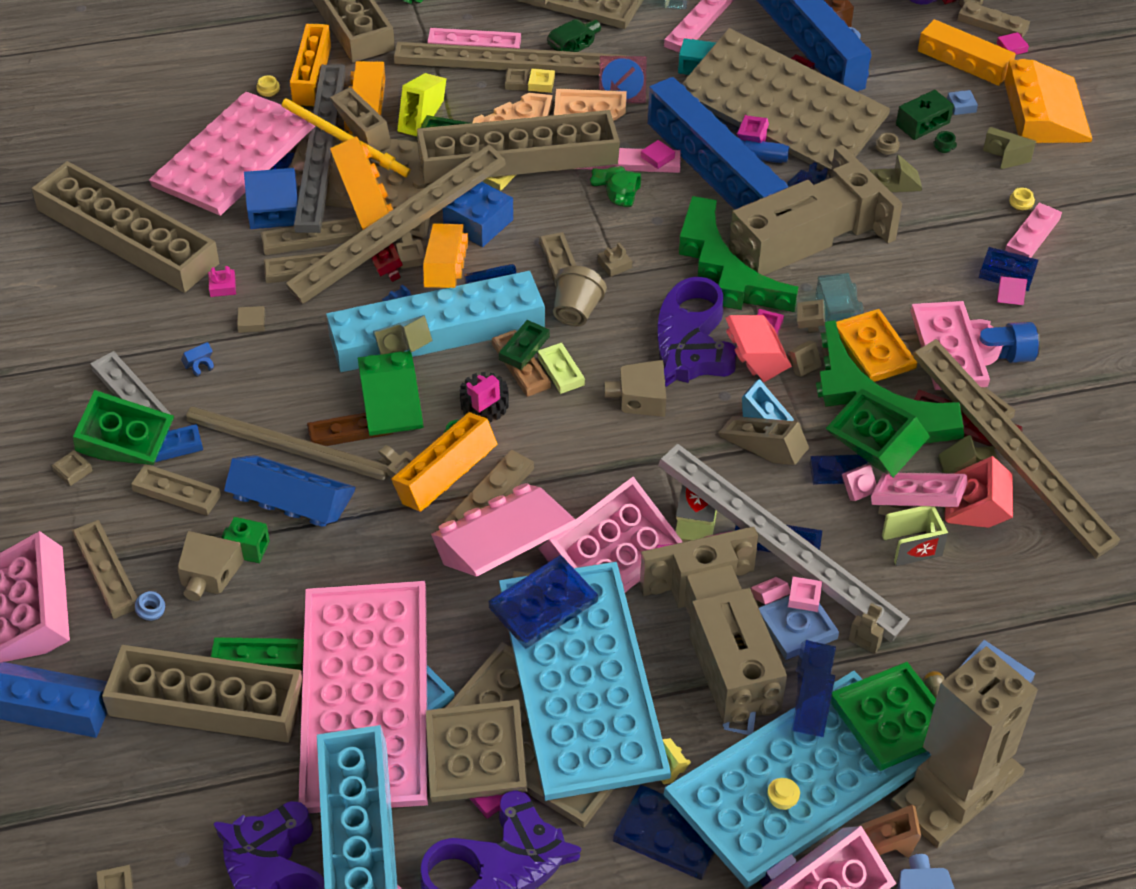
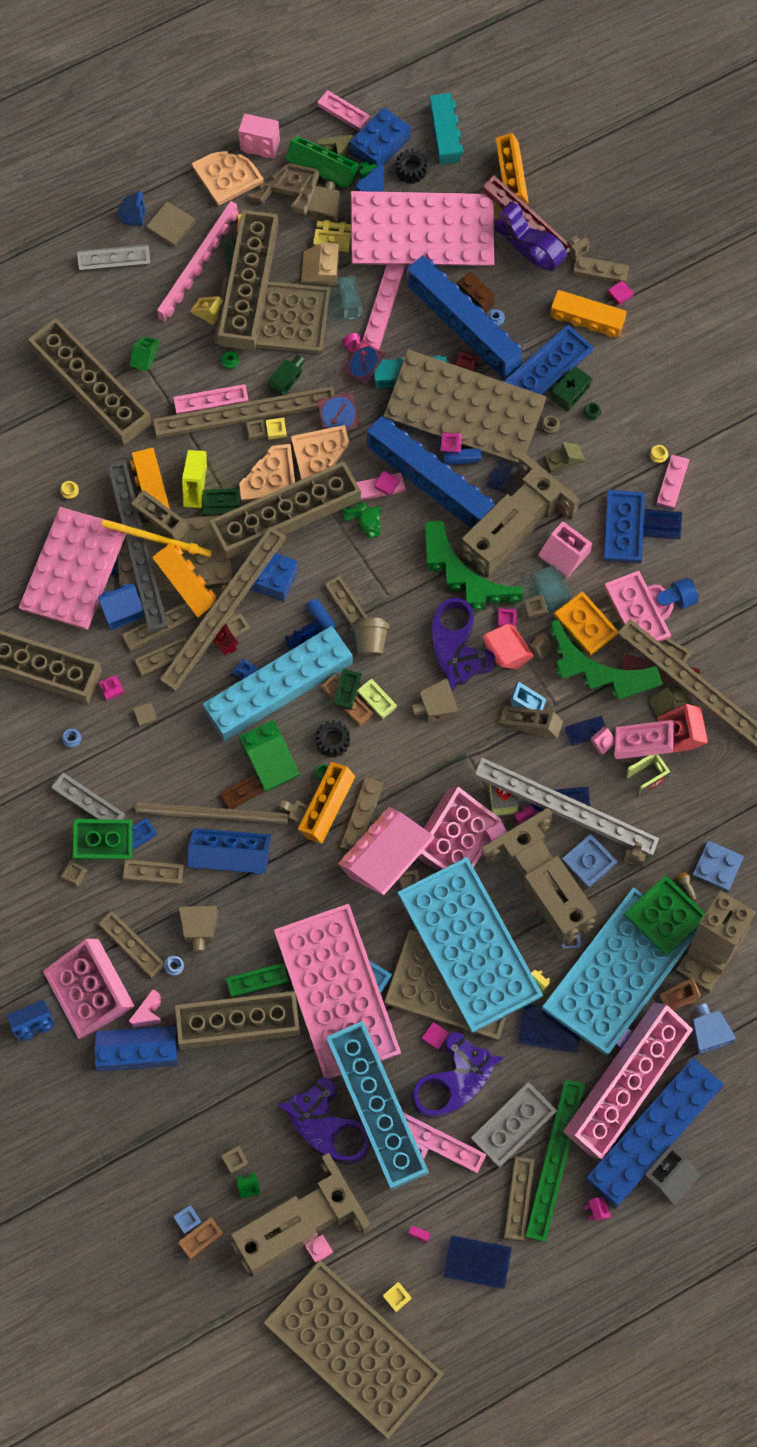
camera: 15 degrees left, 20 degrees up
blue tile [181,342,214,377] -> none
green brick [222,517,270,564] -> none
light orange brick [290,24,331,106] -> none
olive slope [373,315,432,355] -> none
light orange brick [423,224,468,288] -> none
dark tan plate [425,700,528,803] -> none
dark pink tile [466,375,500,412] -> none
clear blue plate [488,555,598,649] -> none
dark tan tile [597,243,632,277] -> none
bright pink plate [750,577,790,605] -> none
light yellow plate [767,778,800,810] -> none
bright pink plate [788,577,822,612] -> none
clear blue arch [791,640,836,738] -> none
green slope [826,388,930,478] -> none
medium blue plate [947,90,978,115] -> none
olive slope [983,127,1036,169] -> none
dark pink tile [996,276,1027,305] -> none
light orange slope [1004,59,1092,143] -> none
none -> medium blue plate [62,729,81,748]
none -> bright pink slope [129,989,162,1028]
none -> green plate [221,351,239,369]
none -> blue piece [306,599,337,631]
none -> dark pink tile [342,333,361,353]
none -> piece [342,340,386,384]
none -> blue plate [504,325,594,395]
none -> bright pink slope [538,521,592,578]
none -> blue plate [604,490,645,563]

